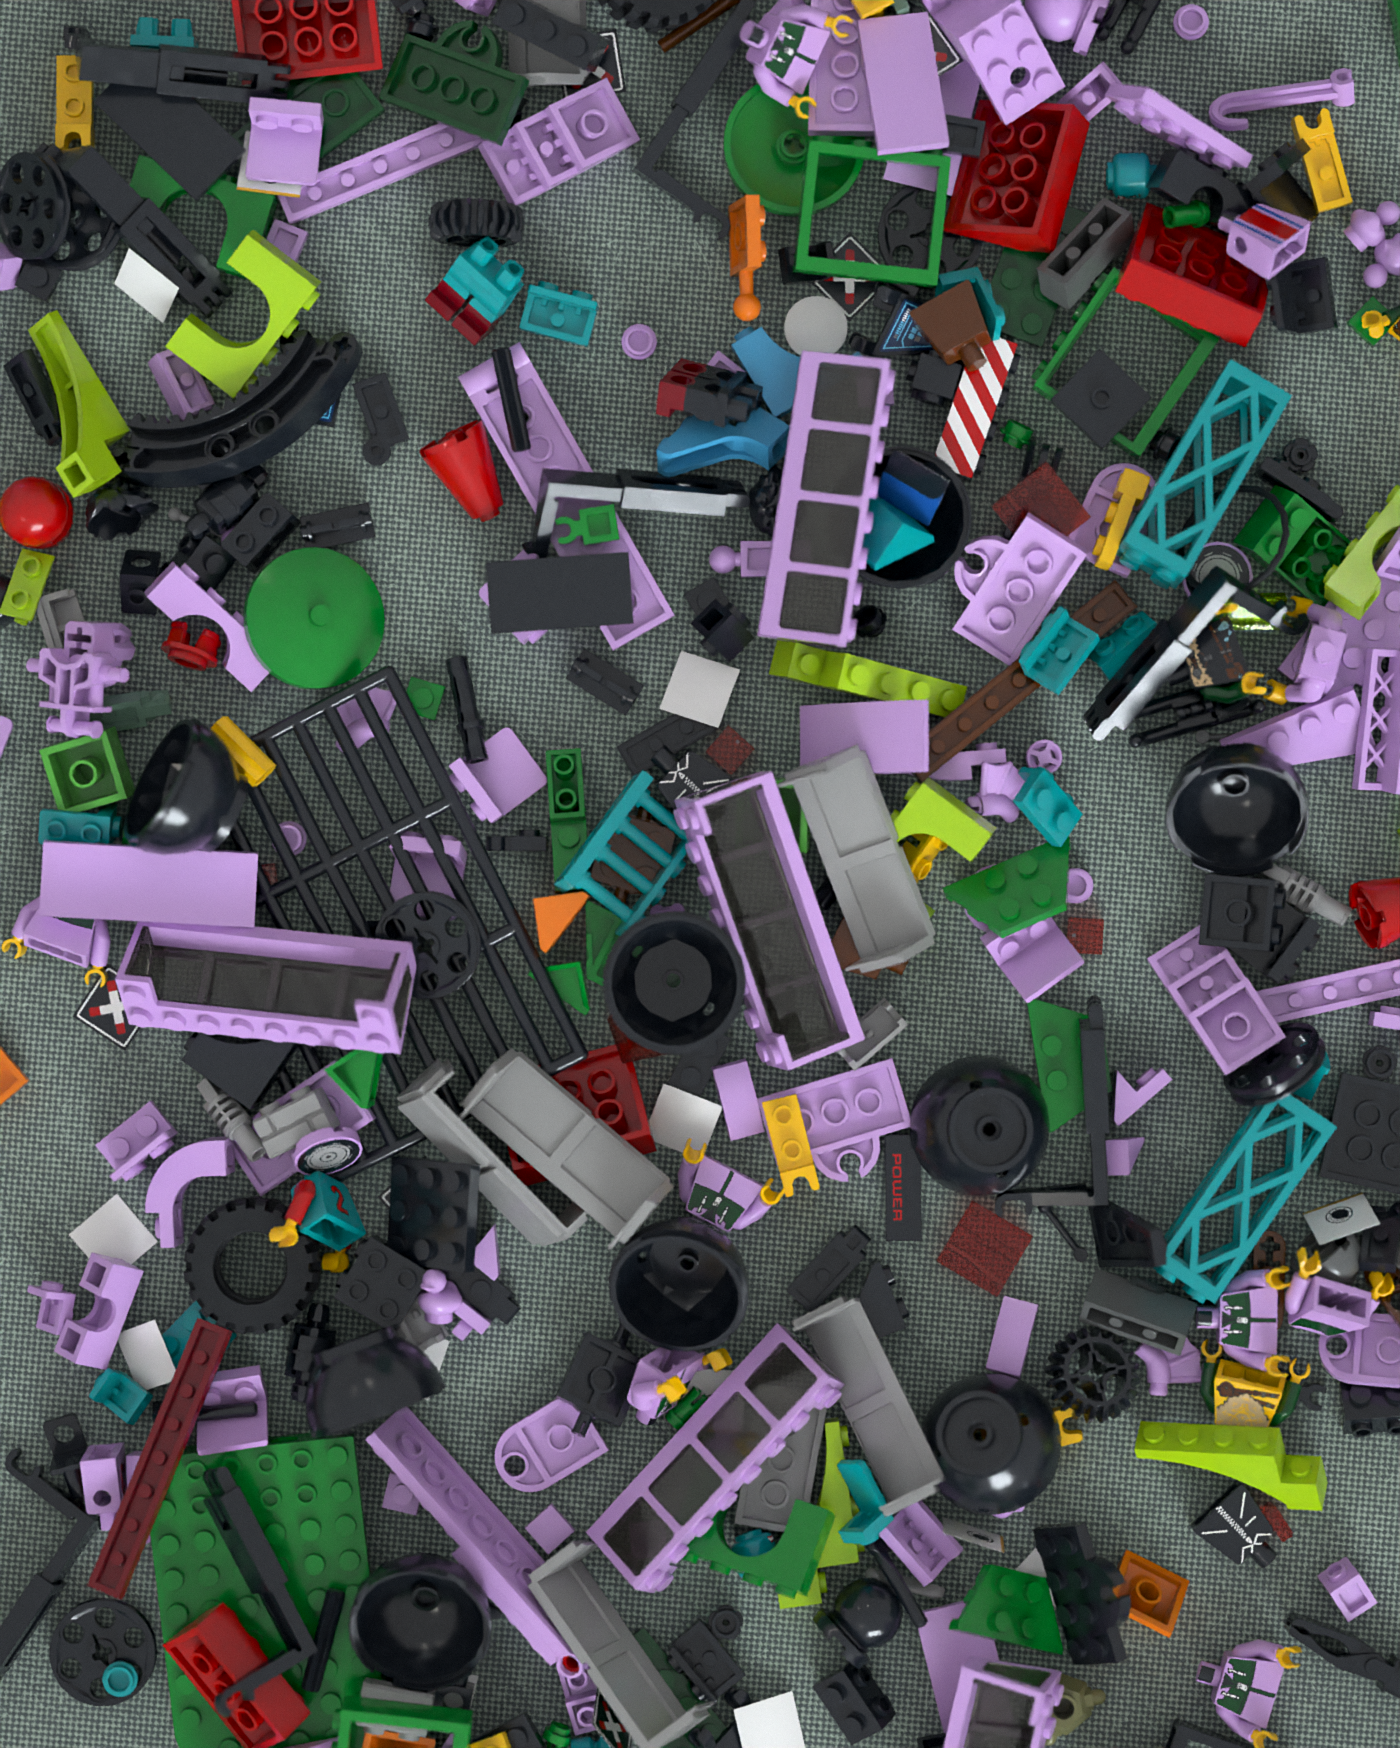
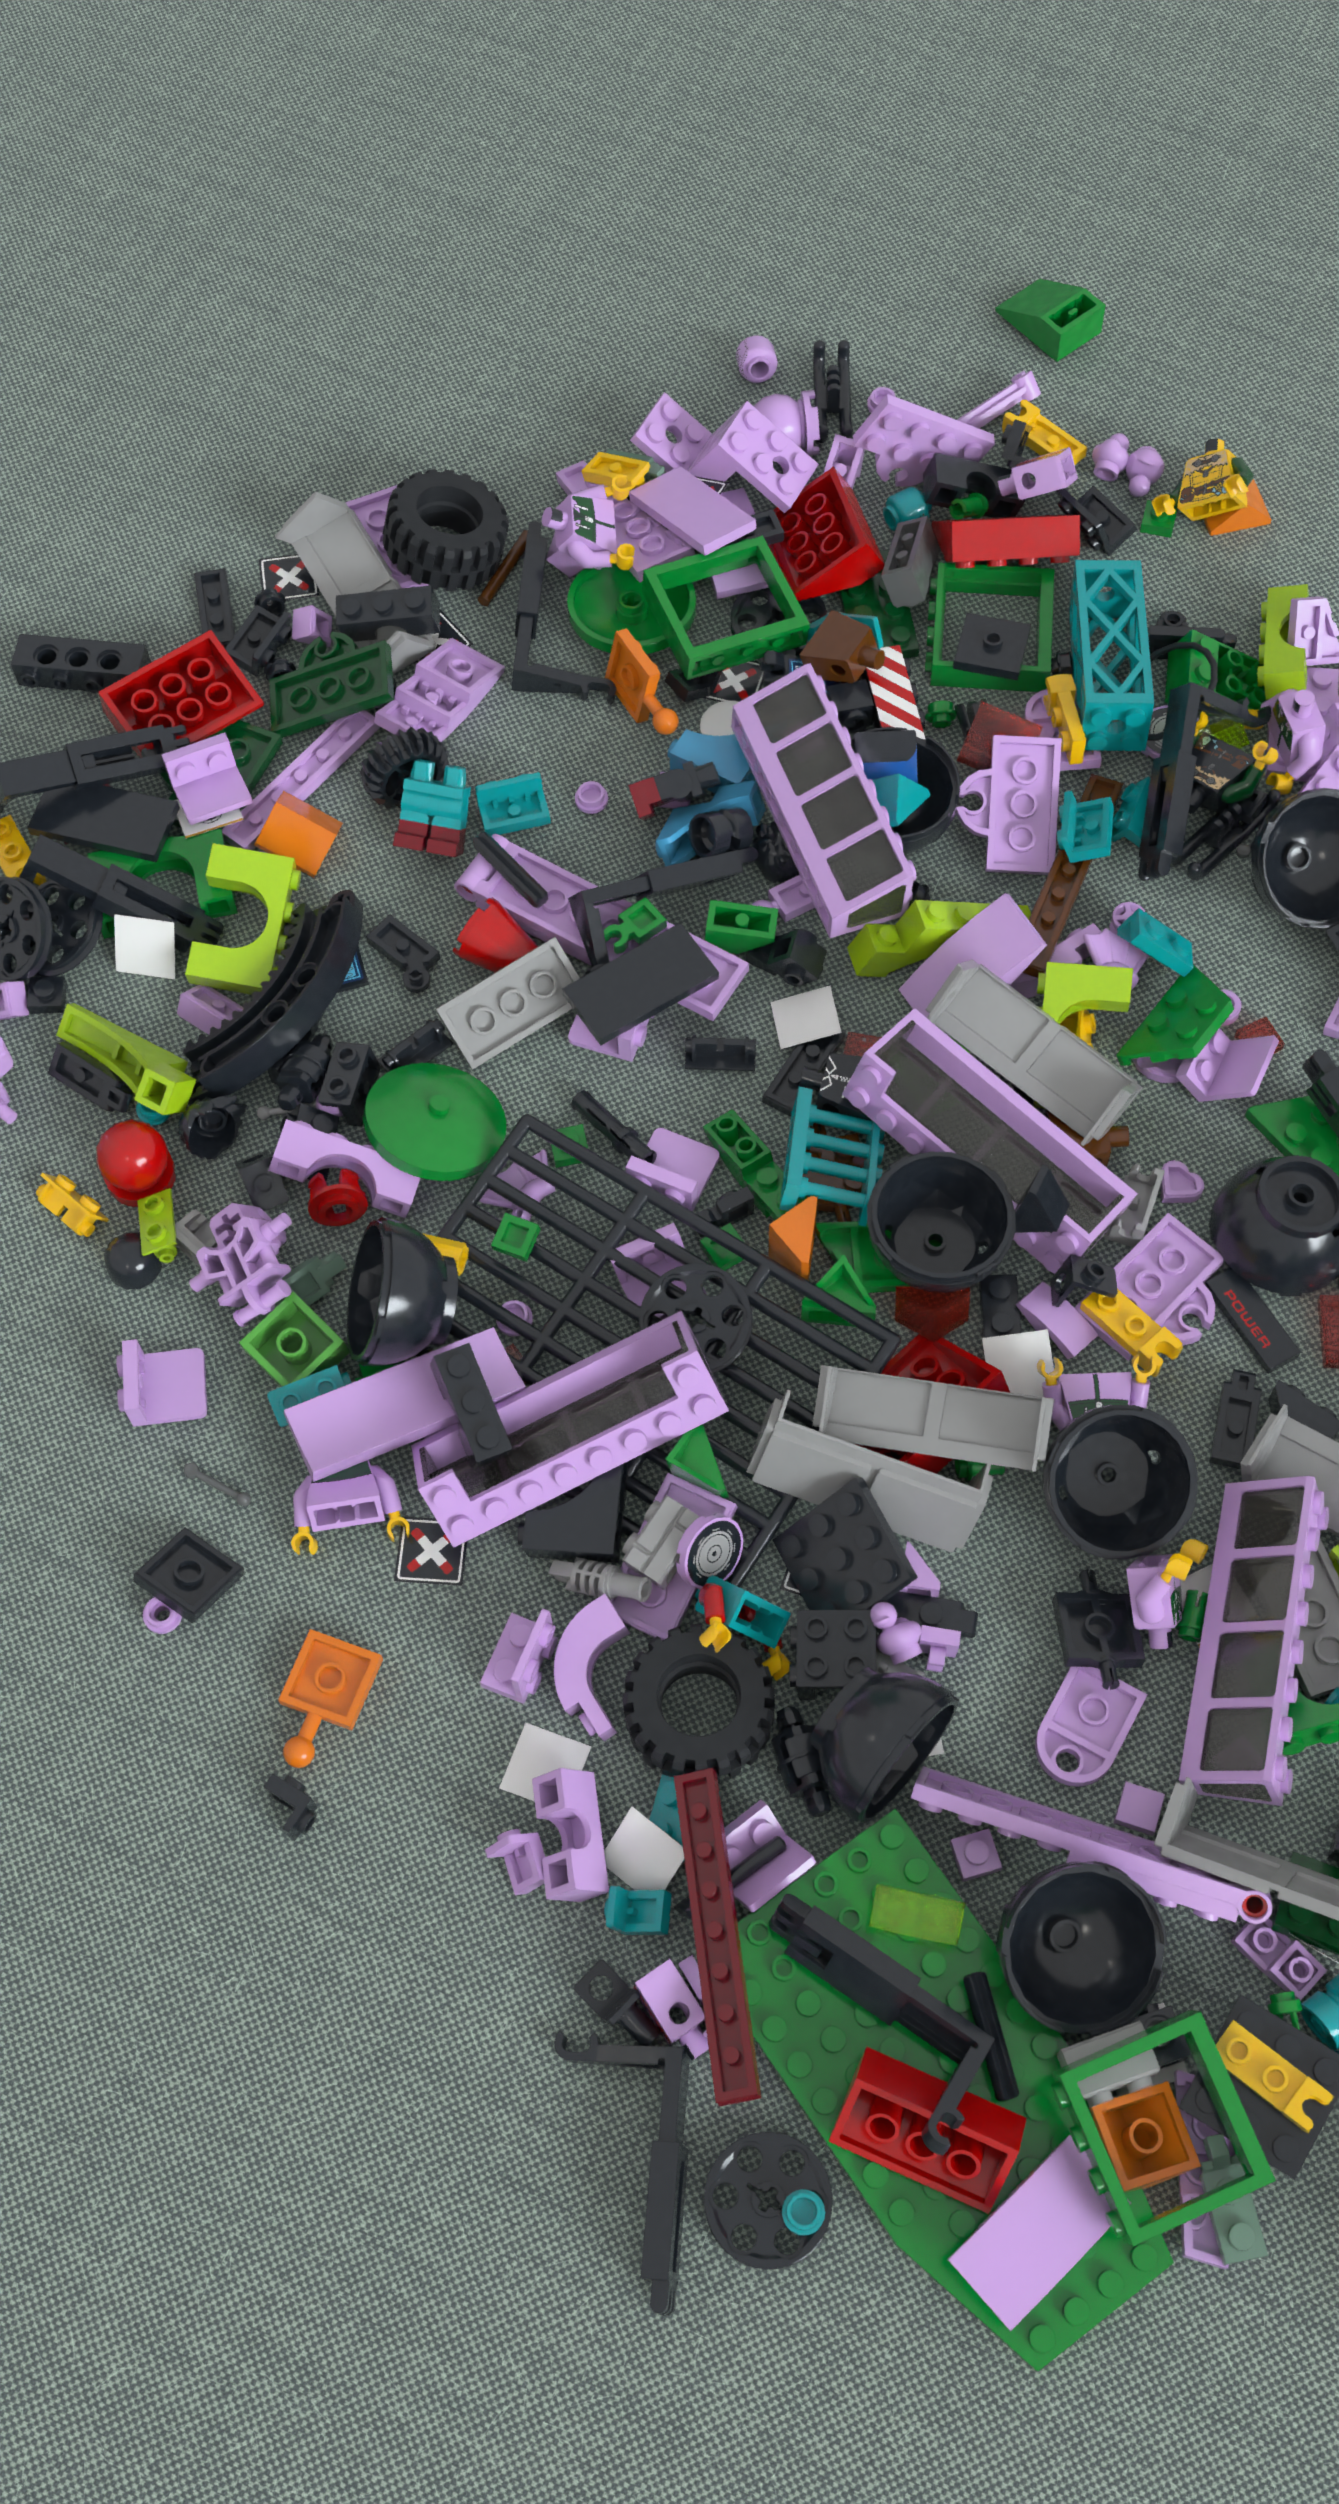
camera: 30 degrees left, 25 degrees down
none -> orange slope [254,791,343,878]
none -> black arch [430,1343,513,1470]
none -> light grey plate [435,937,580,1069]
none -> green plate [491,1213,541,1262]
none -> black wheel [689,807,753,858]
none -> green plate [700,1223,745,1271]
none -> green slope [705,900,779,954]
none -> clear neon green slope [869,1884,966,1945]
none -> black slope [1015,1164,1070,1233]
none -> black bracket [1050,1254,1118,1307]
none -> lavender tile [1160,1160,1204,1203]

